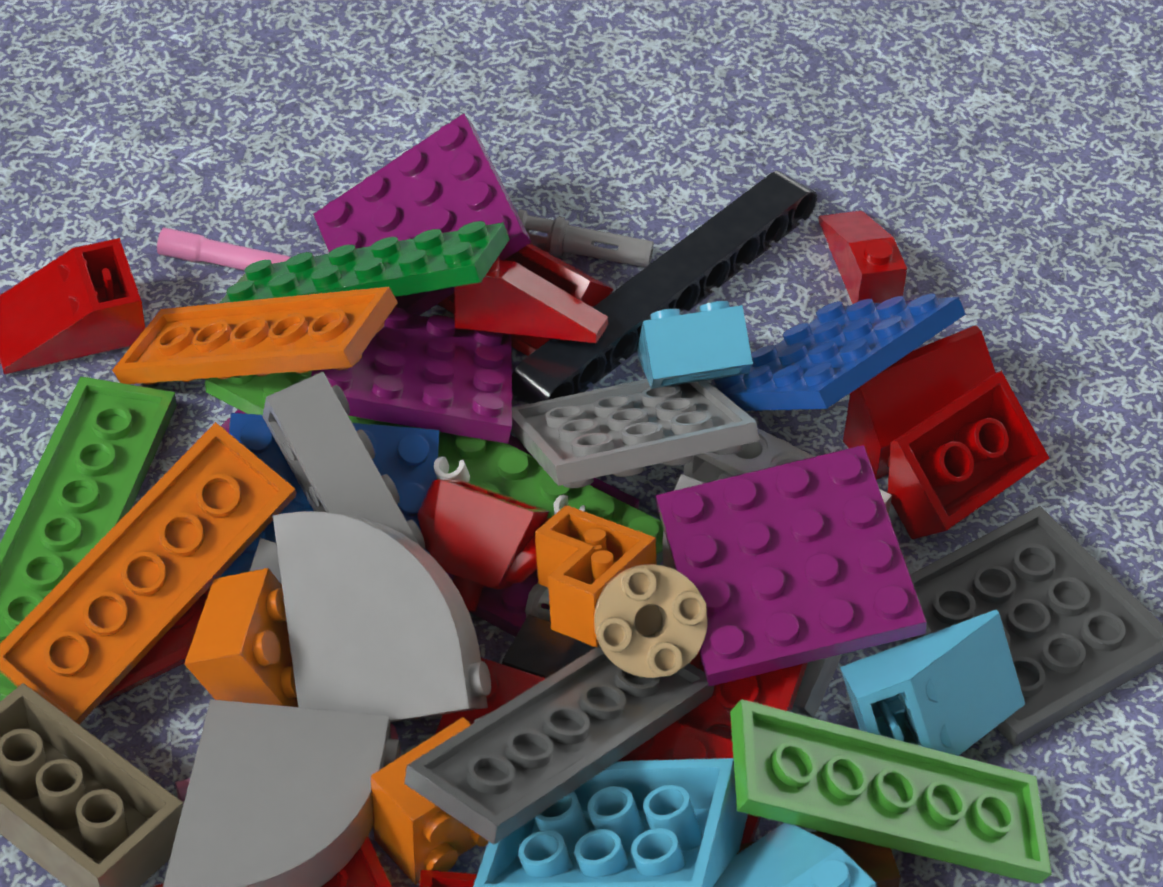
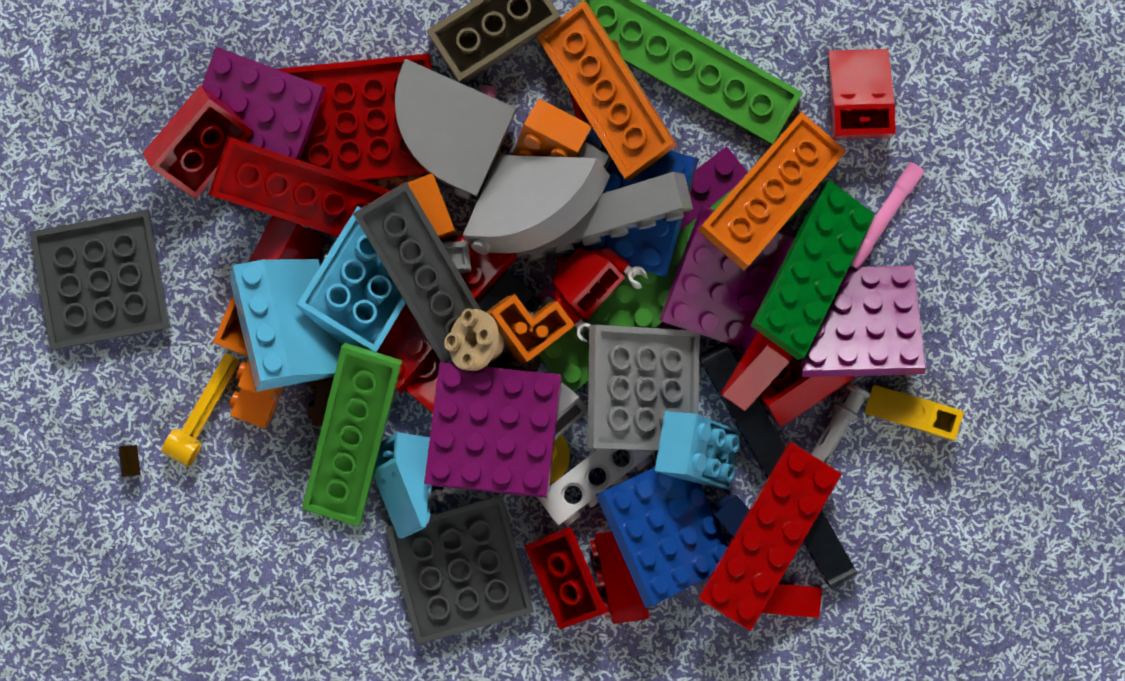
camera: 110 degrees right, 40 degrees up
none -> red plate [697,442,842,631]
none -> dark blue brick [713,494,749,538]
none -> yellow slope [864,385,965,441]

